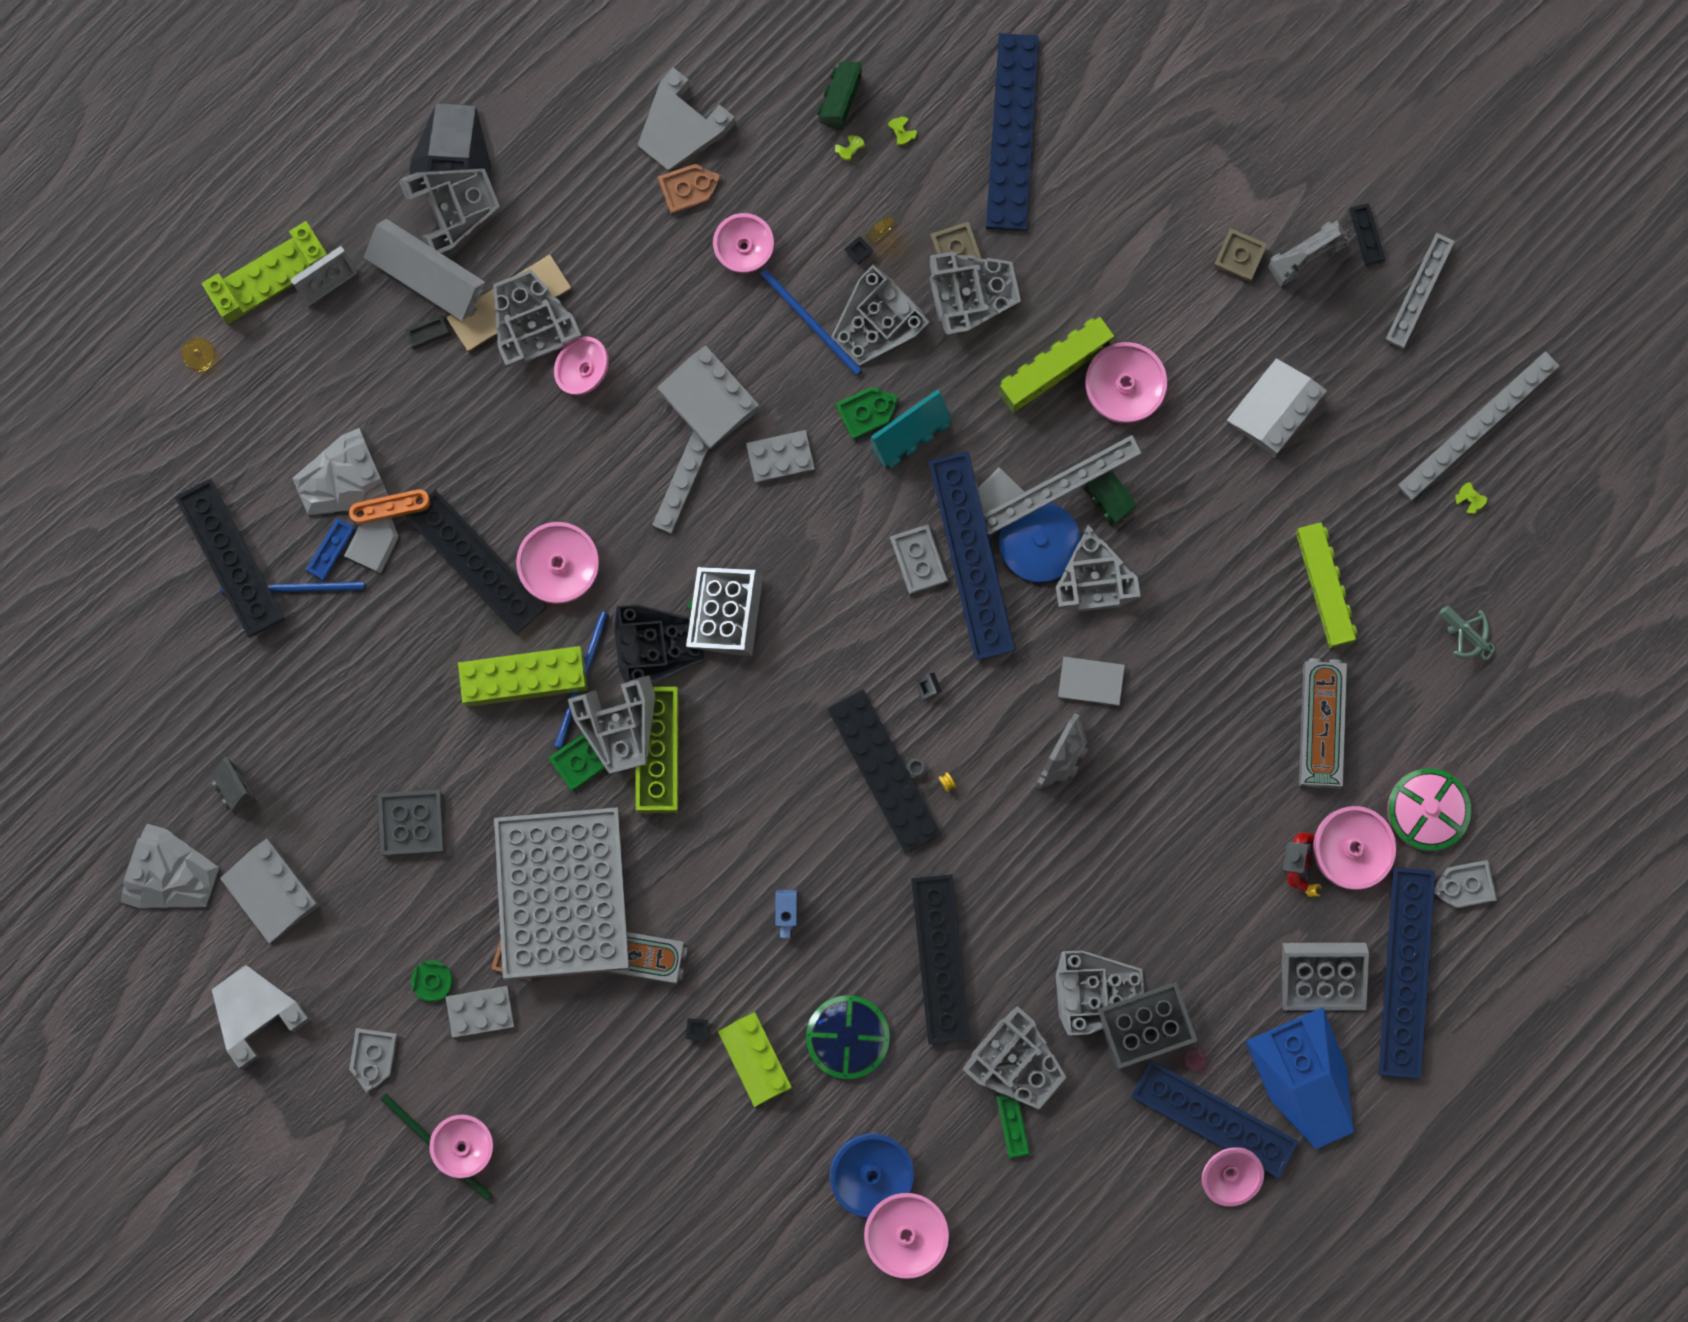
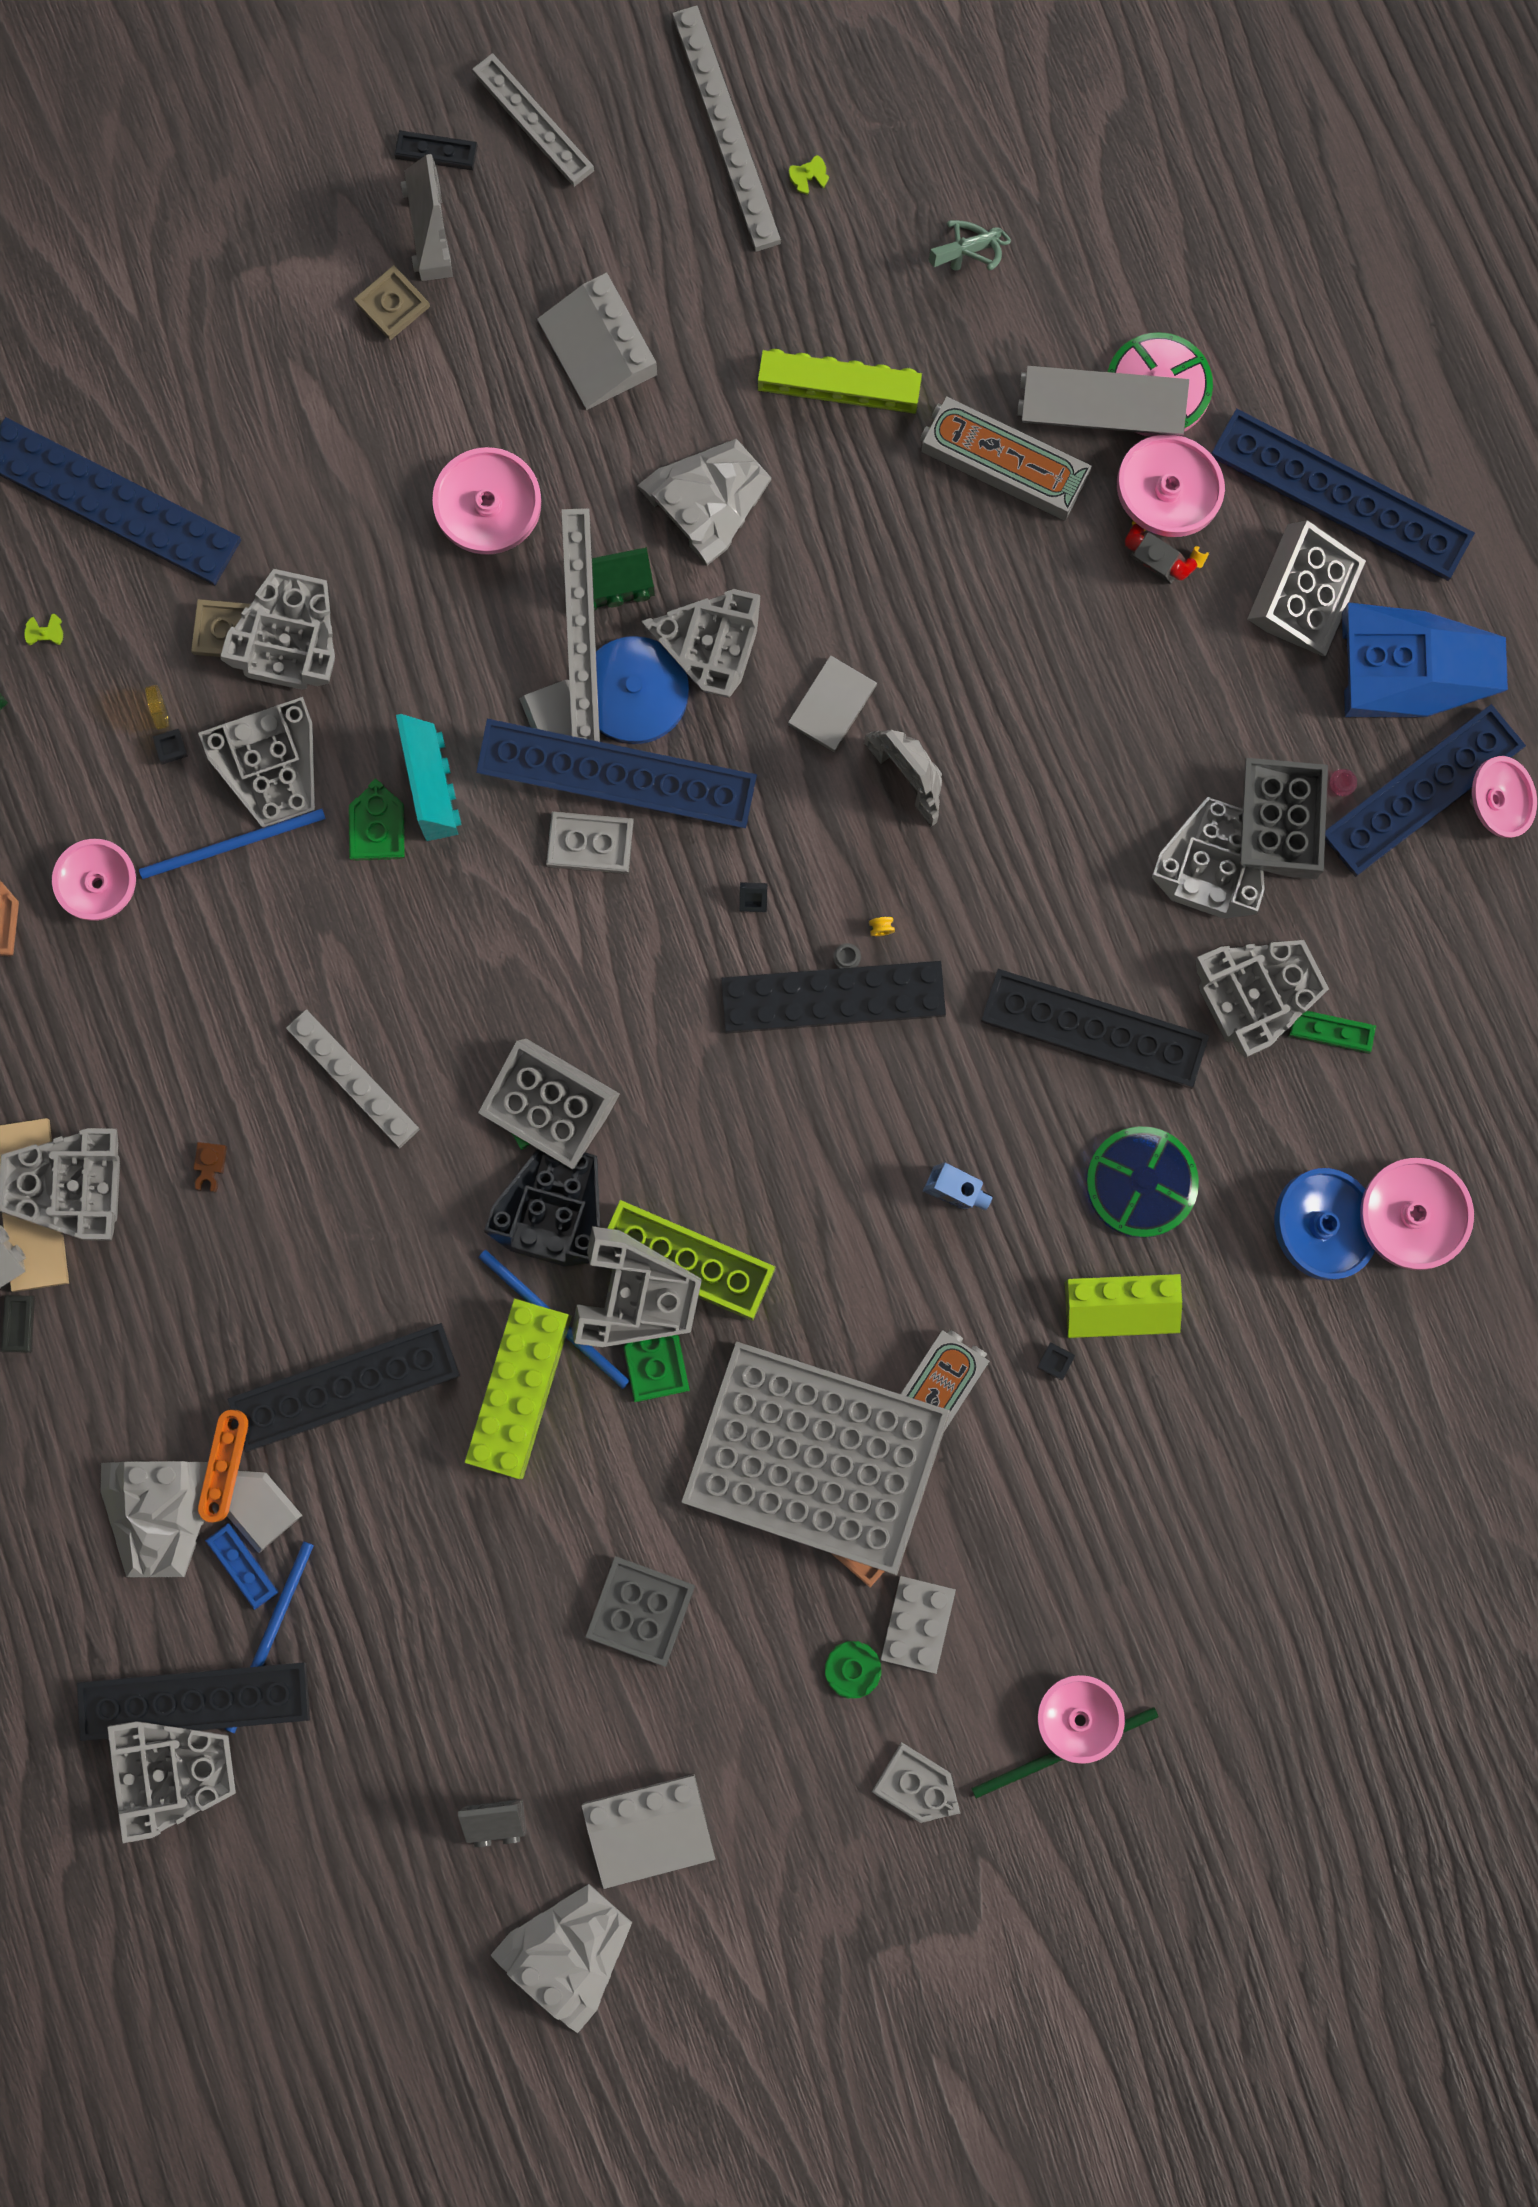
camera: 70 degrees left, 0 degrees up
light grey wedge [212,965,311,1069] -> none
bright pink dish [516,522,599,604] -> none
bright pink dish [554,337,609,395] -> none
light grey slope [657,345,759,448] -> none
light grey plate [746,430,815,484] -> none
lime piece [835,135,865,161] -> none
lime brick [999,317,1114,414] -> none
light grey tile [1434,860,1497,908] -> none
none -> light grey wedge [107,1721,236,1843]
none -> reddish brown plate [194,1142,227,1193]
none -> light grey wedge [637,439,771,566]
none -> light grey brick [1018,366,1190,436]

